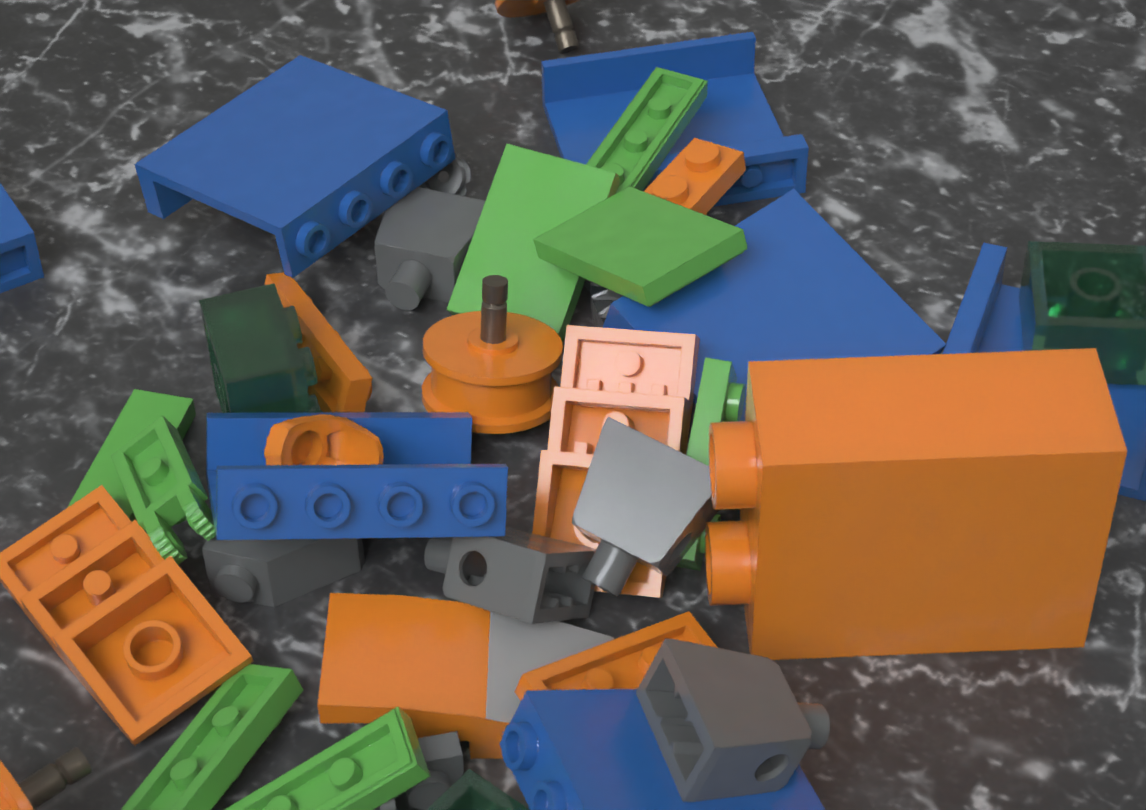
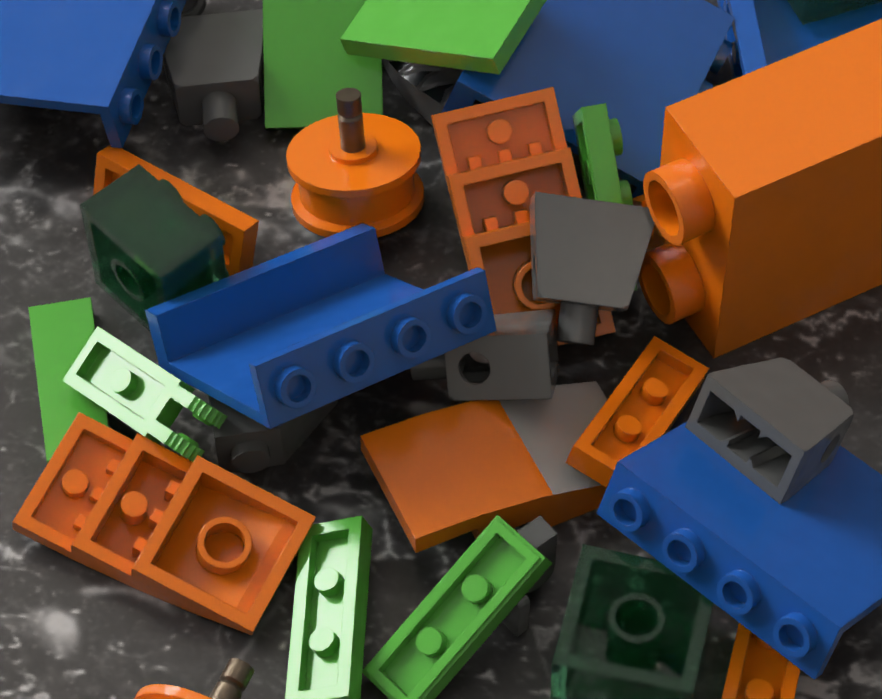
camera: 25 degrees left, 10 degrees up
orange hair [264,414,384,465] -> none

